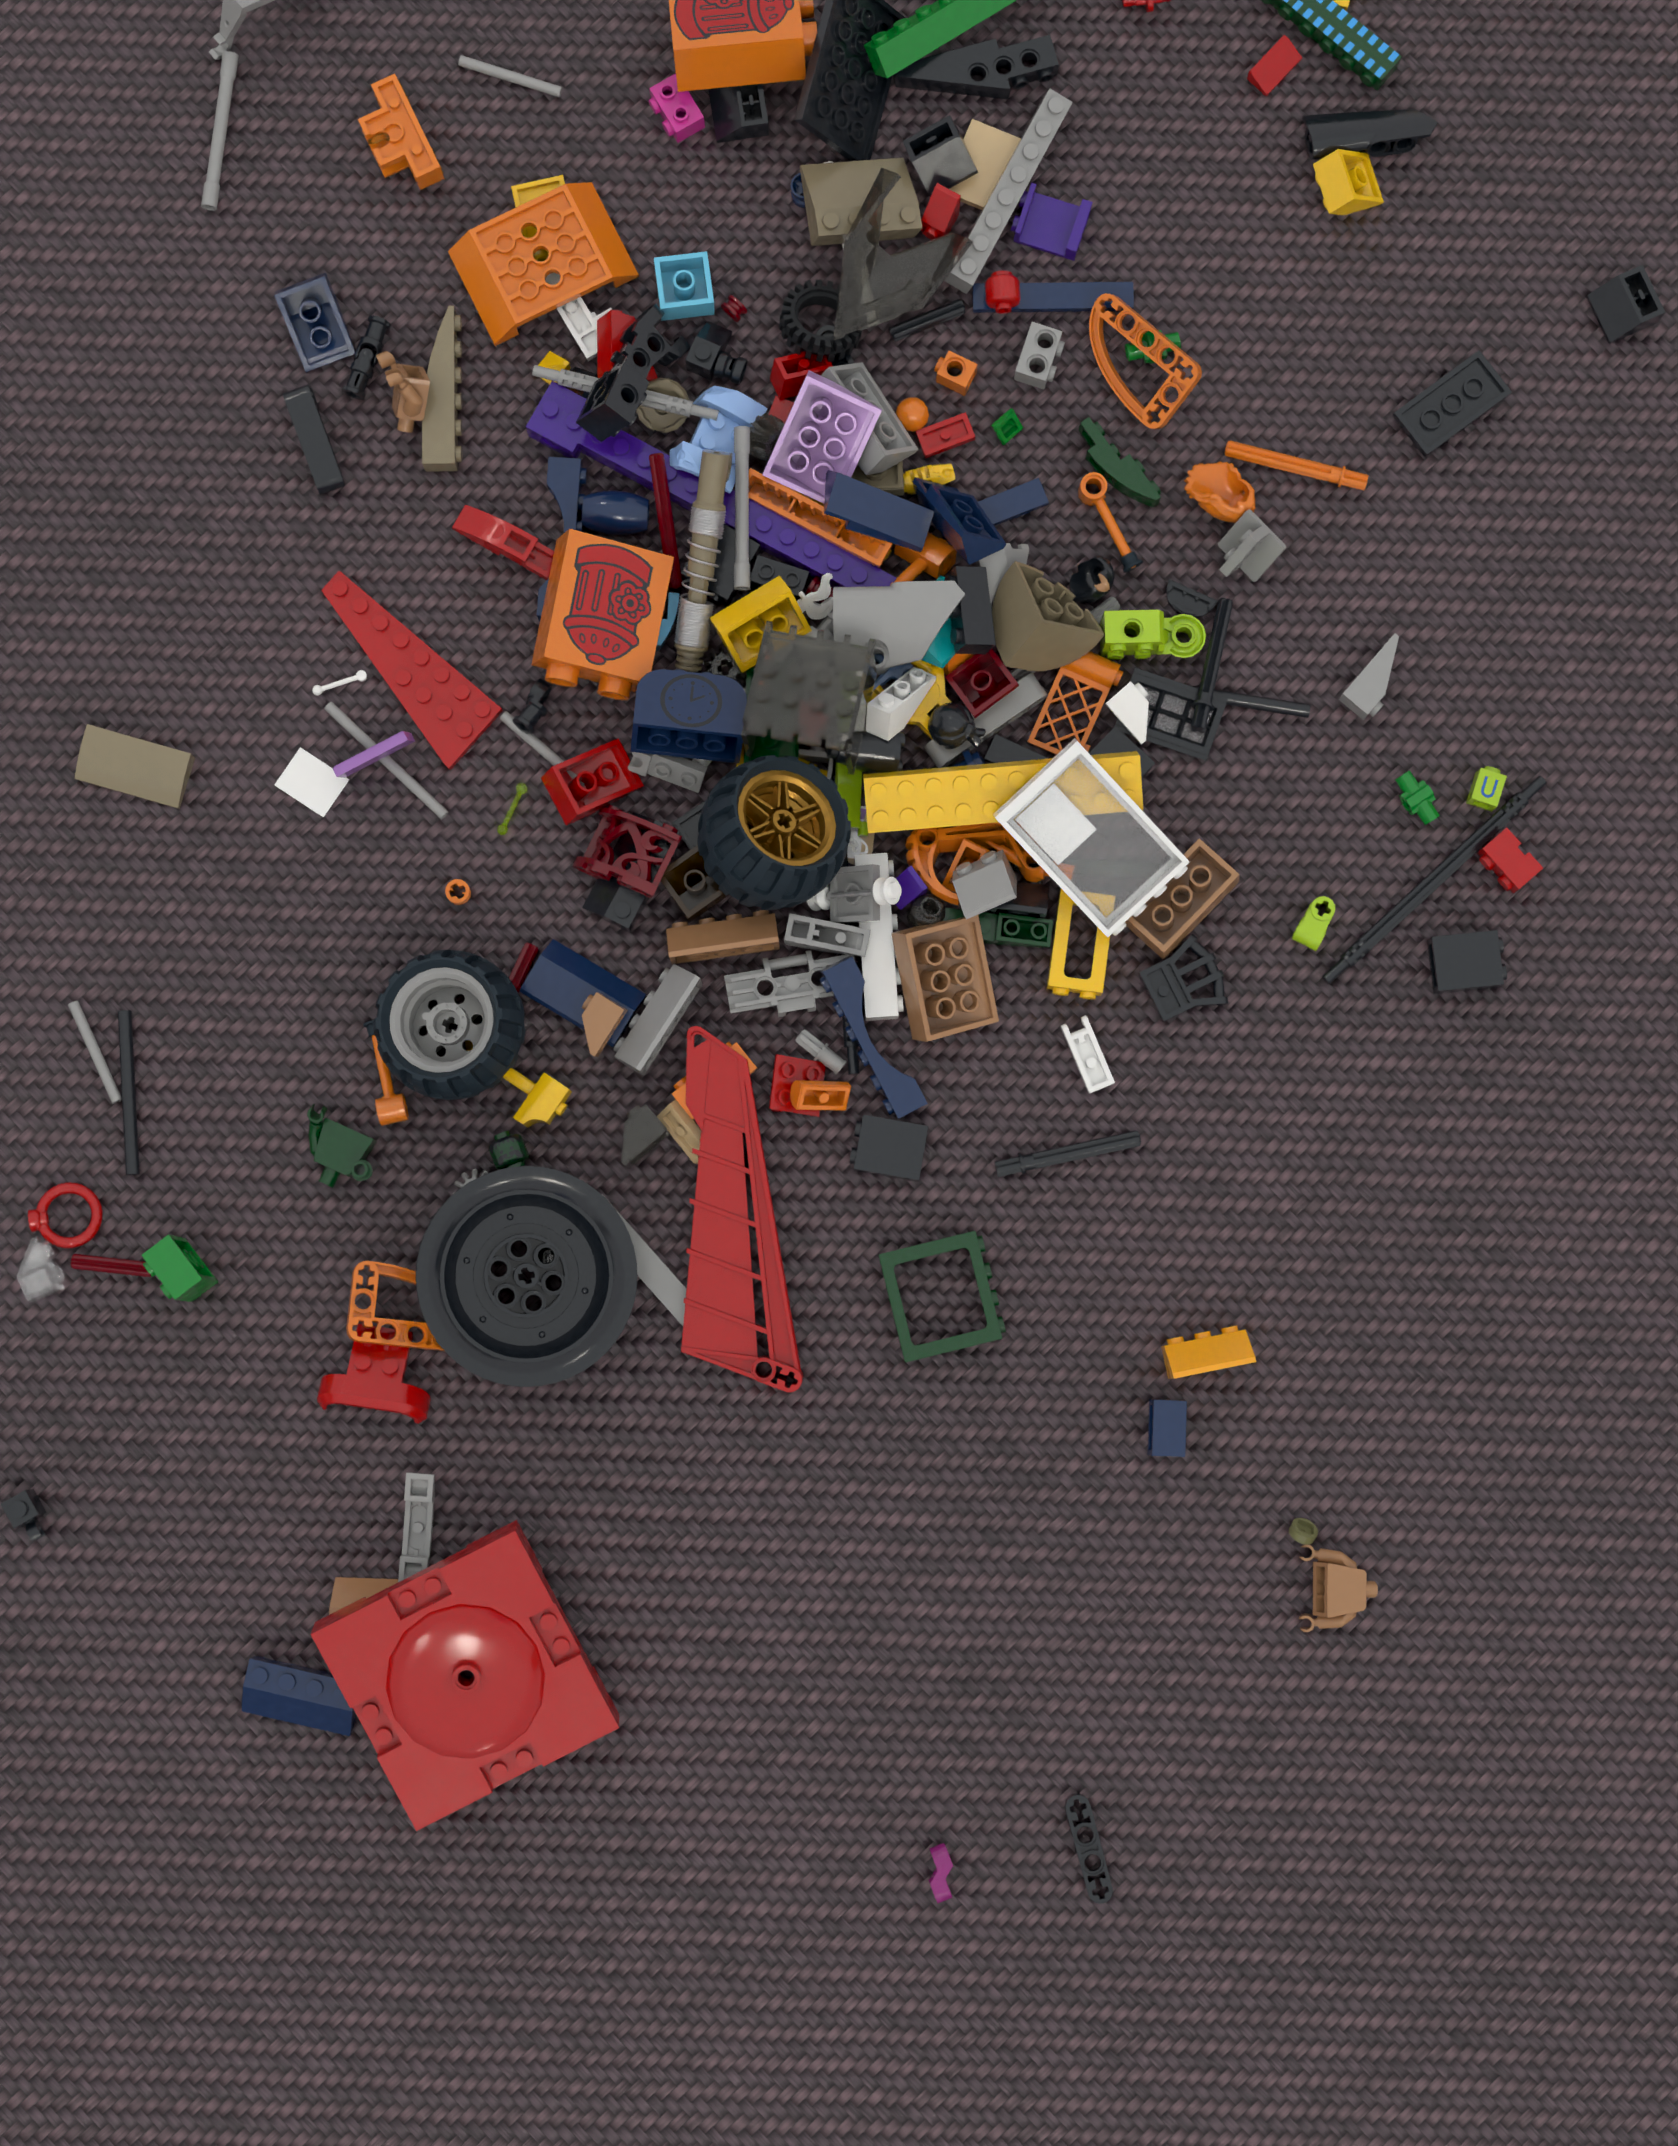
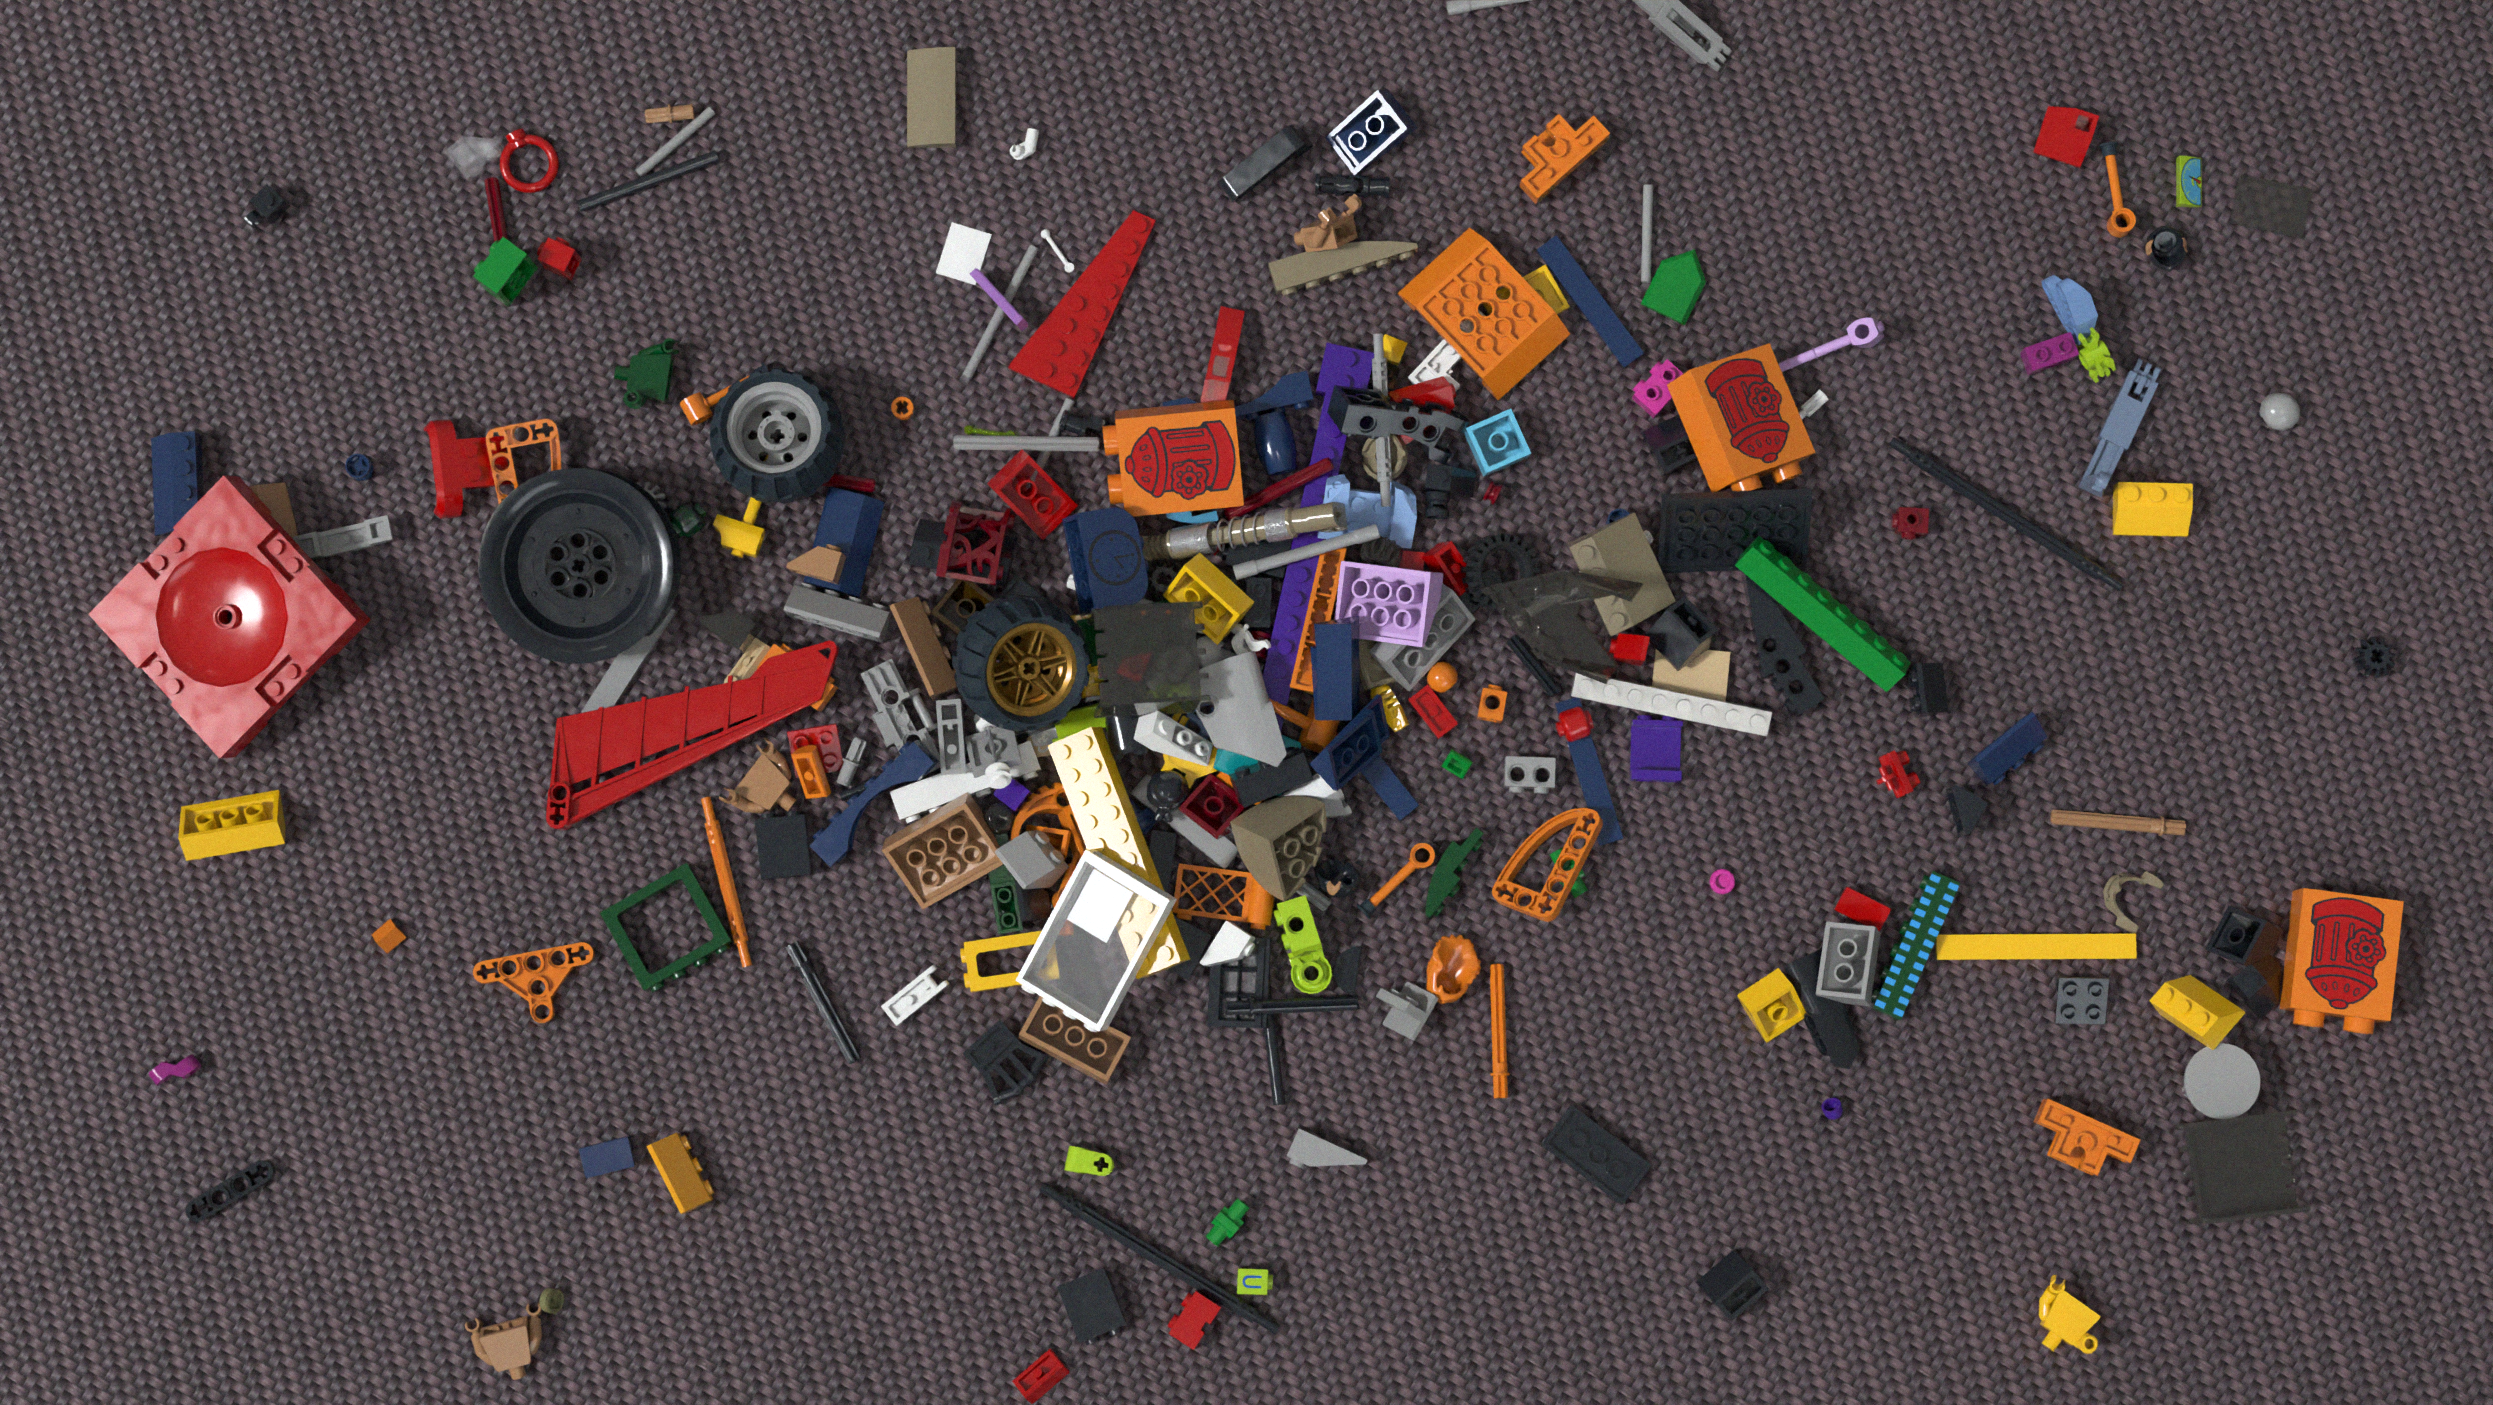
camera: 75 degrees right, 0 degrees up
light grey plate [628,752,707,793] -> none
none -> yellow slope [178,790,286,861]
none -> dark blue wheel [345,454,374,481]
none -> orange slope [371,918,407,954]
none -> orange beam [473,942,595,1023]
none -> red brick [537,237,582,281]
none -> medium nougat axle [645,104,695,124]
none -> orange axle [701,797,752,968]
none -> medium nougat torso [719,738,797,814]
none -> light grey axle [953,435,1100,451]
none -> white arm [1010,128,1039,160]
none -> red slope [1012,1348,1070,1404]
none -> dark blue tile [1536,235,1644,369]
none -> green tile [1640,249,1706,326]
none -> dark pink tile [1709,869,1735,894]
none -> light grey slope [1816,922,1881,1006]
none -> dark purple hinge [1821,1098,1843,1120]

